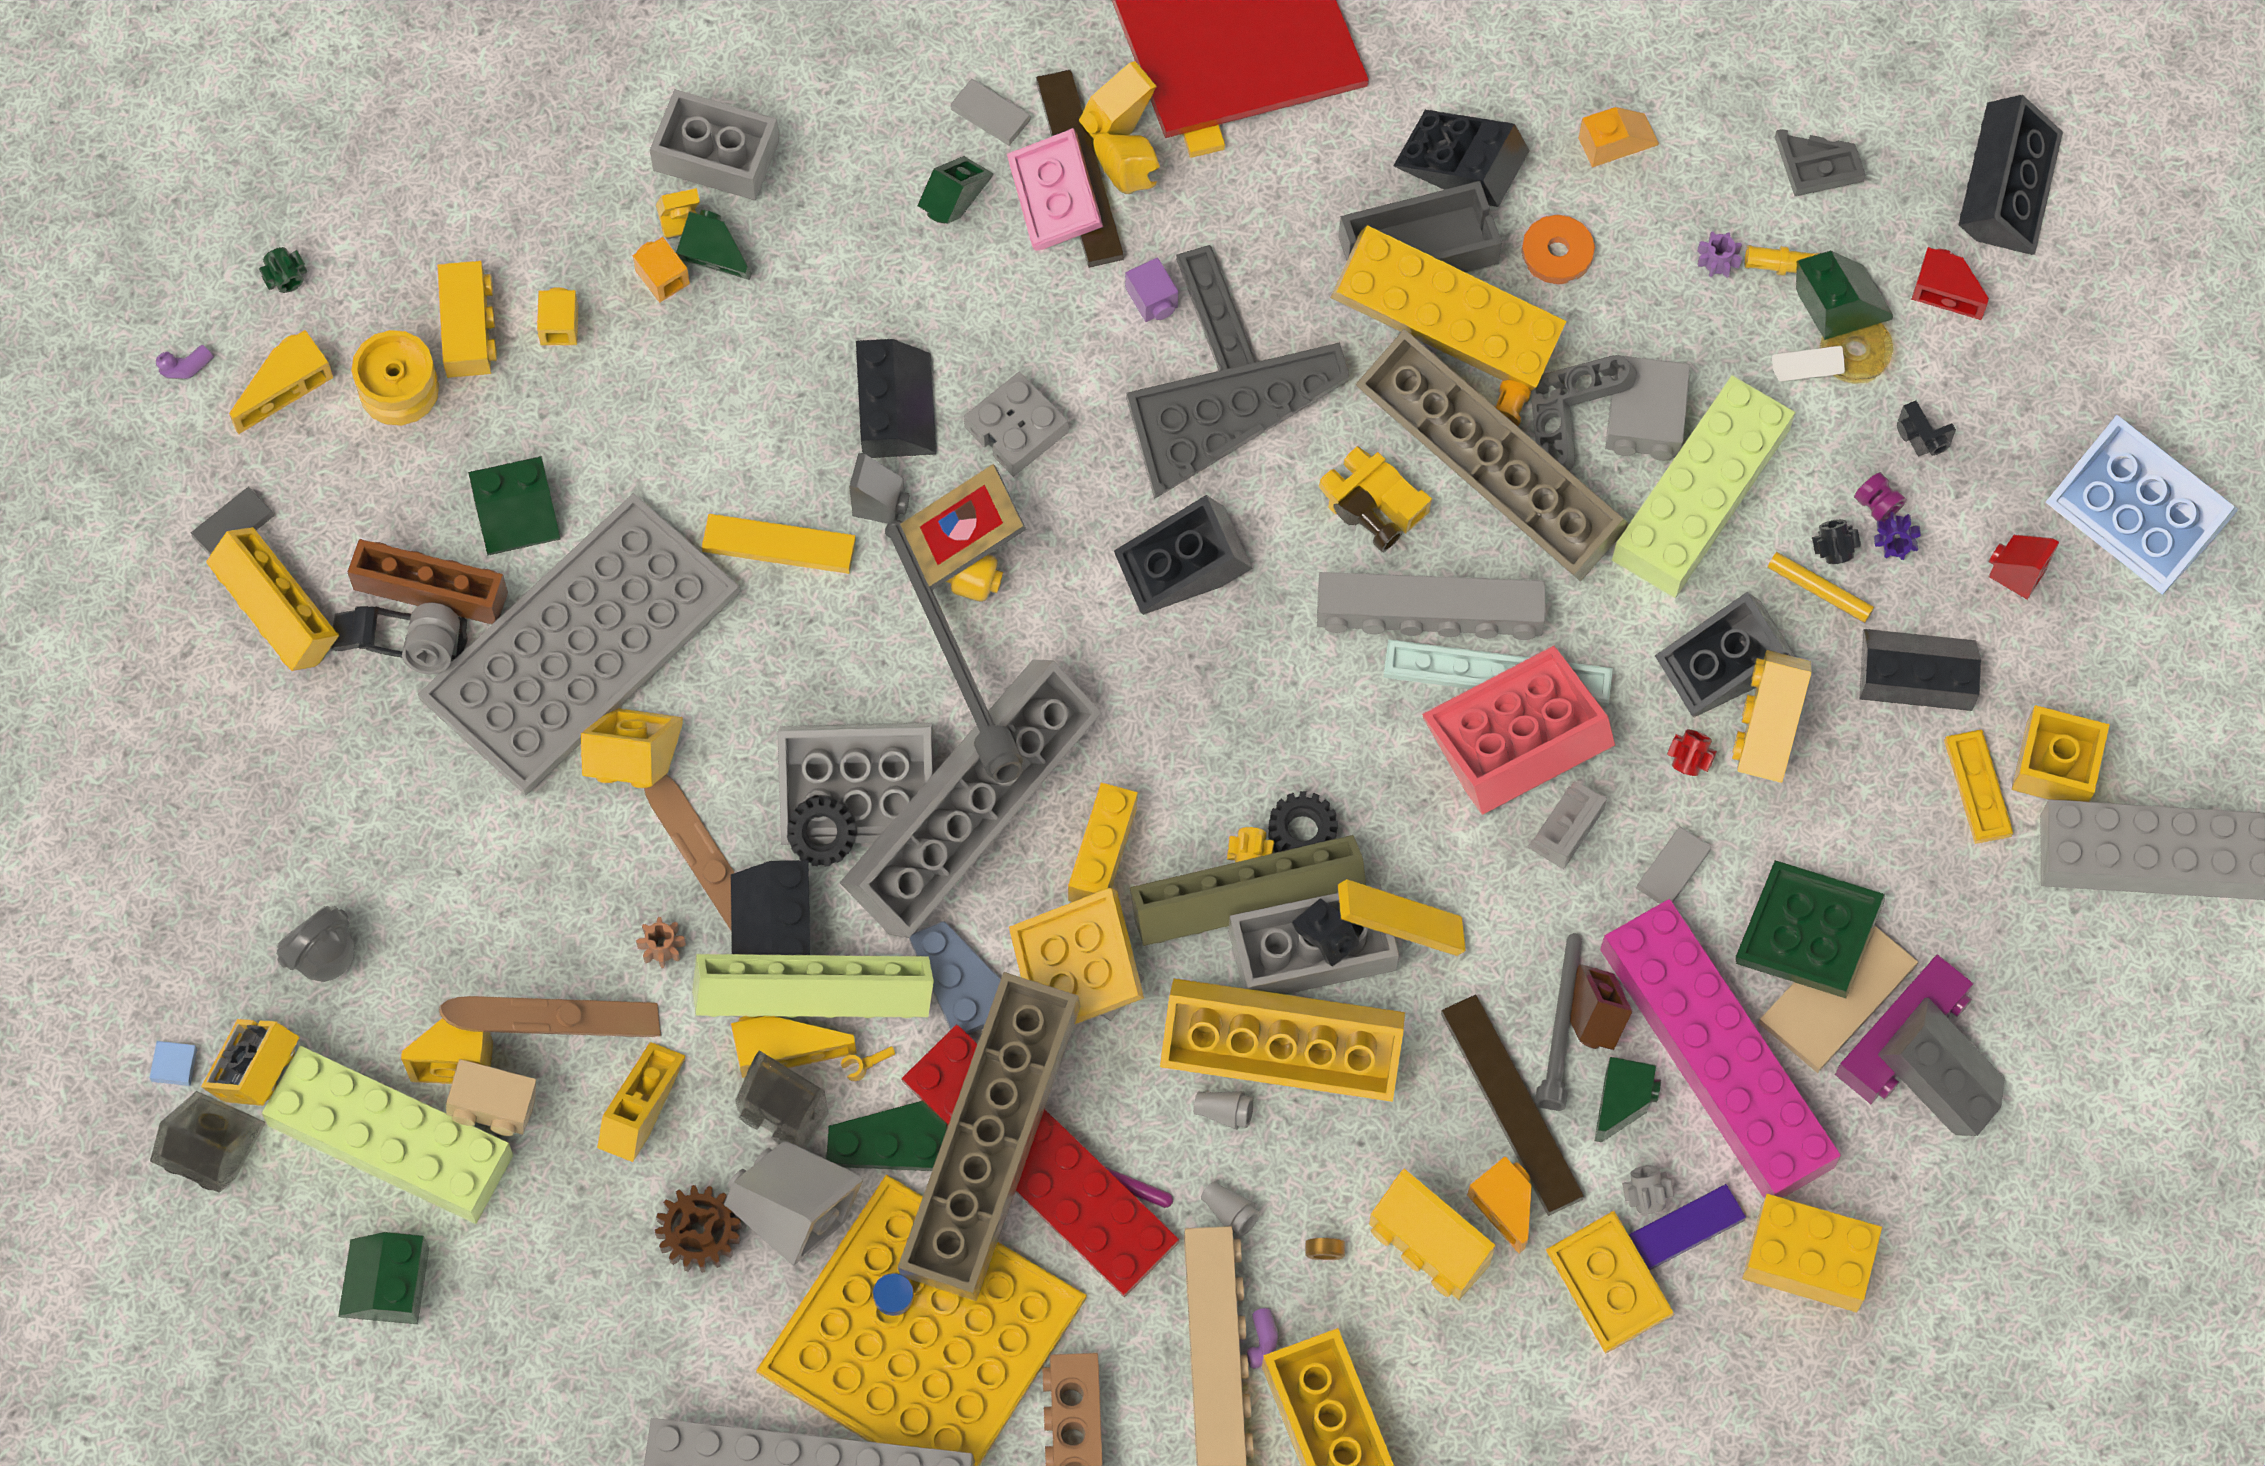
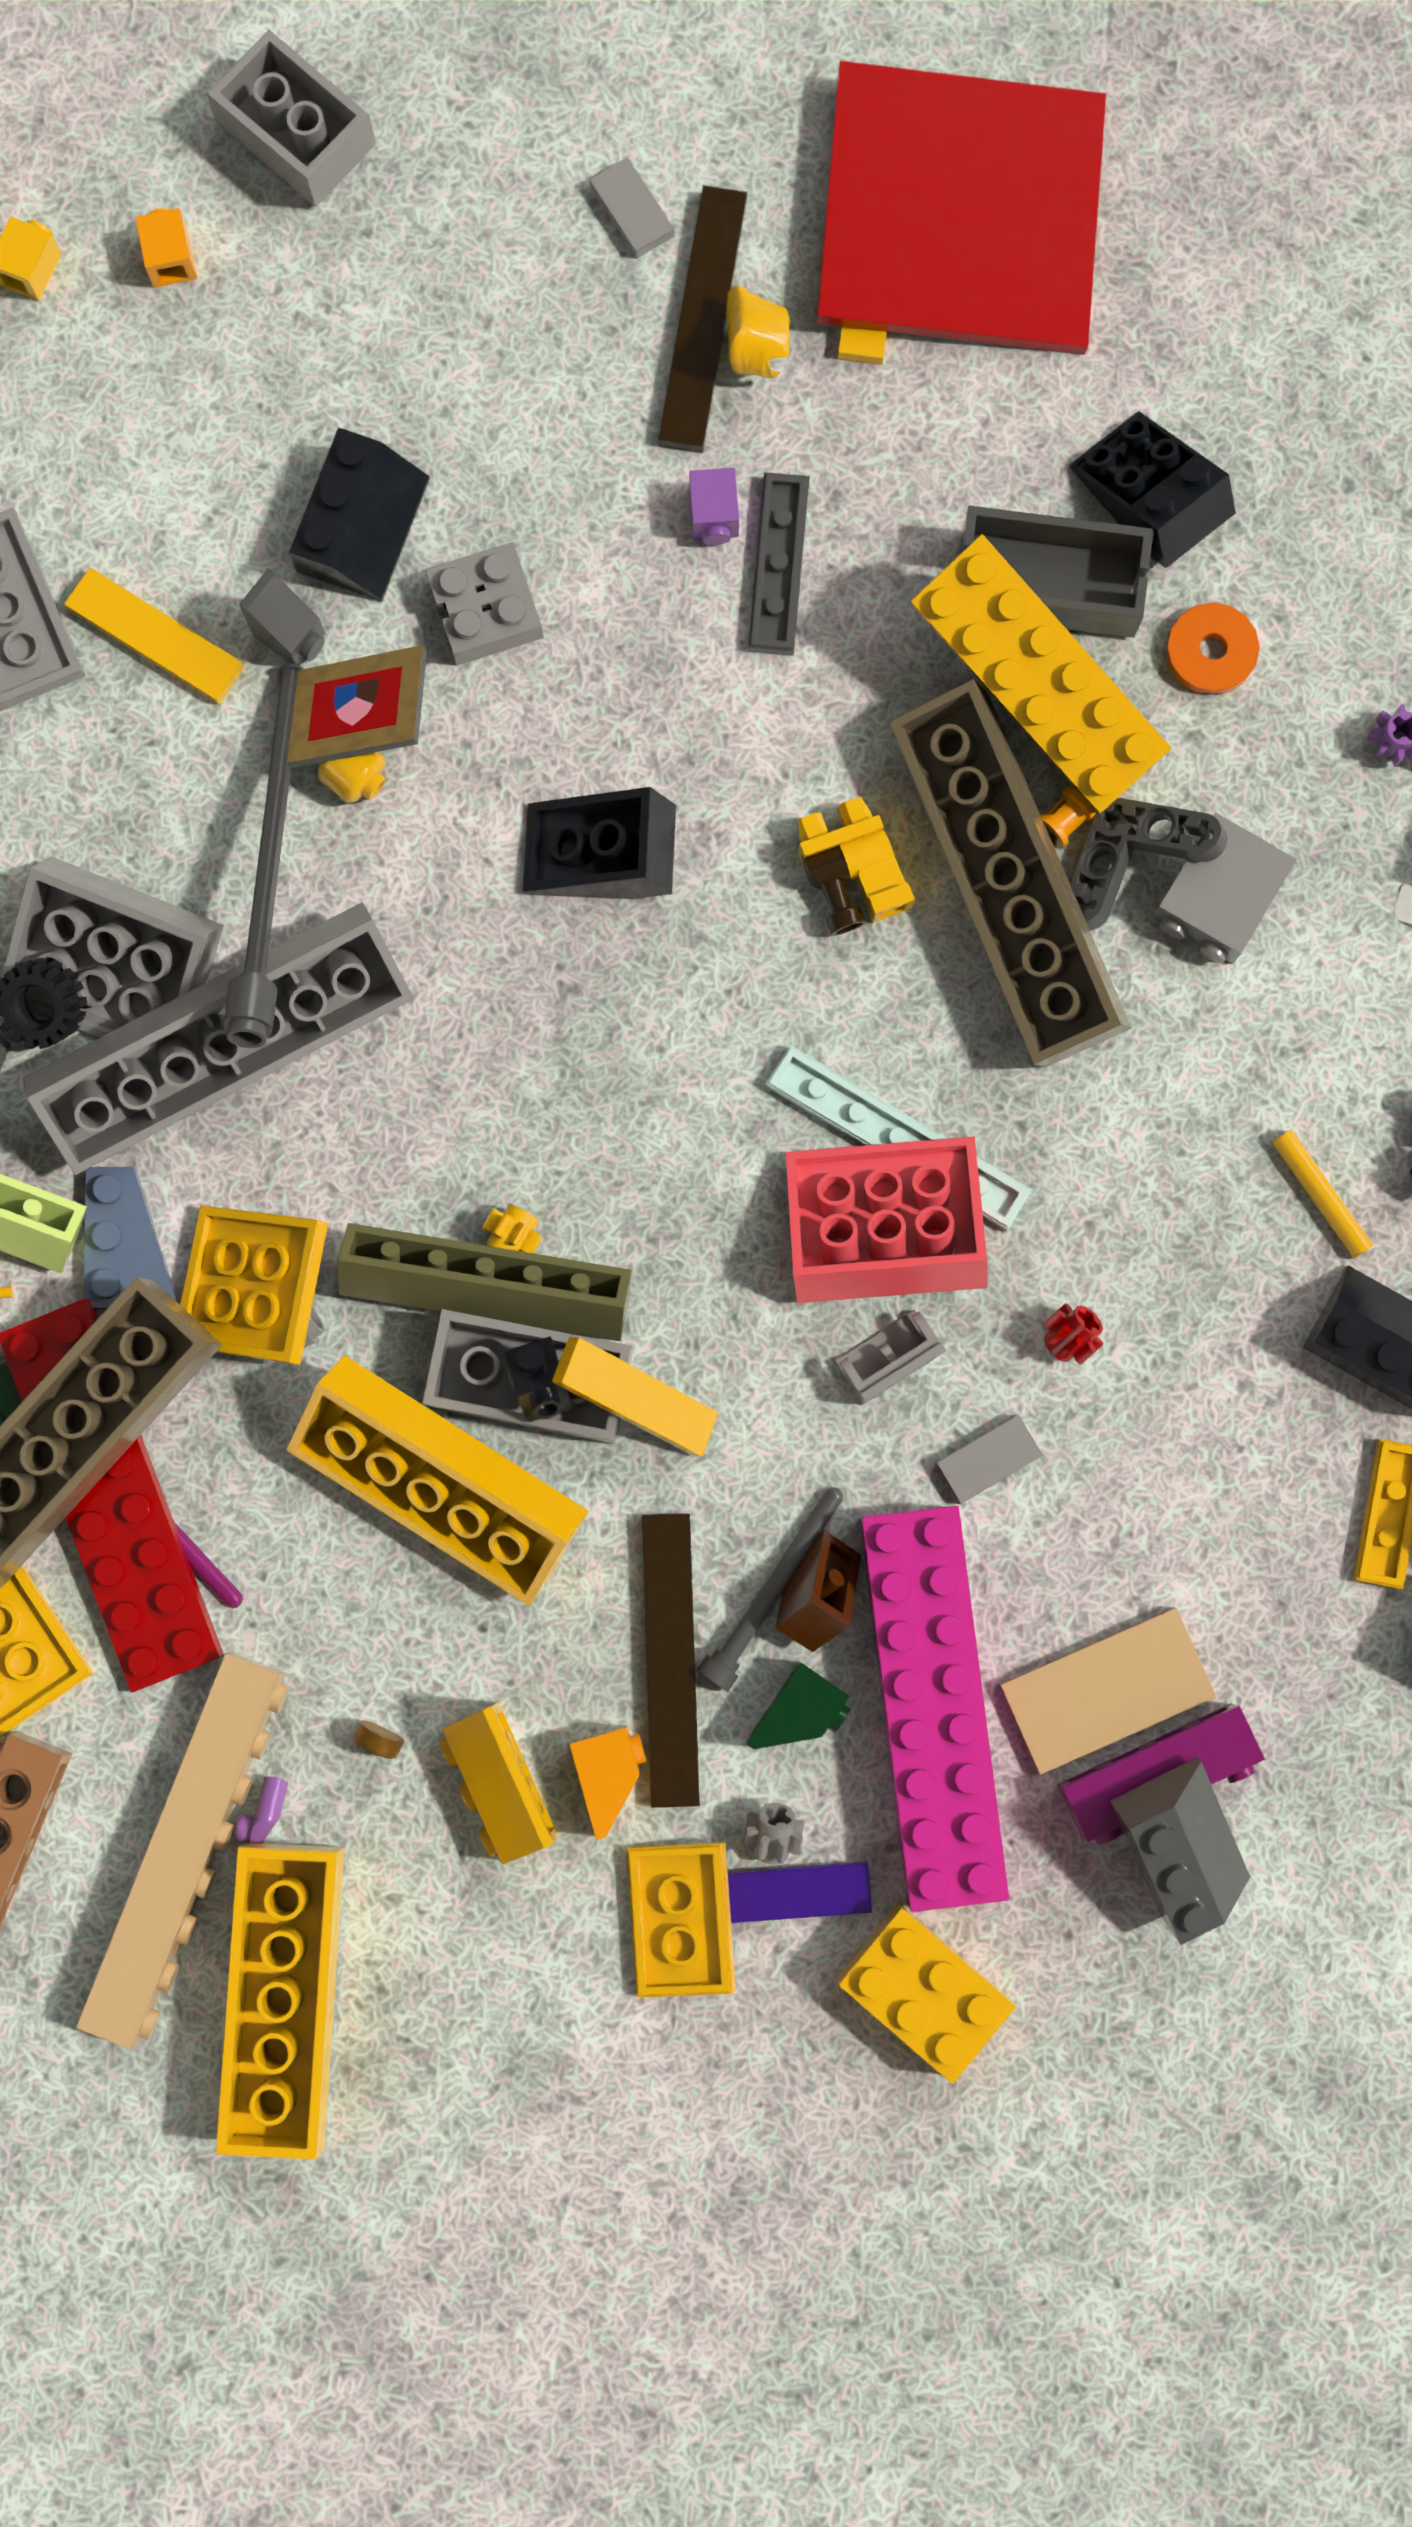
camera: 25 degrees right, 15 degrees up
yellow bracket [656,188,700,239] -> none
dark green slope [676,210,752,280] -> none
dark green slope [917,156,994,224] -> none
bright pink tile [1007,129,1103,251] -> none
yellow brick [1068,782,1138,902] -> none
yellow slope [1079,61,1157,138] -> none
dark grey wing [1126,342,1349,499] -> none
light grey cone [1193,1091,1254,1130] -> none
light grey cone [1201,1181,1260,1237] -> none
black tyre [1268,791,1338,853] -> none
light grey brick [1317,572,1545,640] -> none
light orange slope [1578,107,1659,168] -> none
yellowish green brick [1612,375,1795,598] -> none
black slope [1655,592,1796,717] -> none
yellow brick [1732,650,1812,783] -> none
dark green plate [1735,860,1885,999] -> none
black gear [1812,519,1861,564] -> none

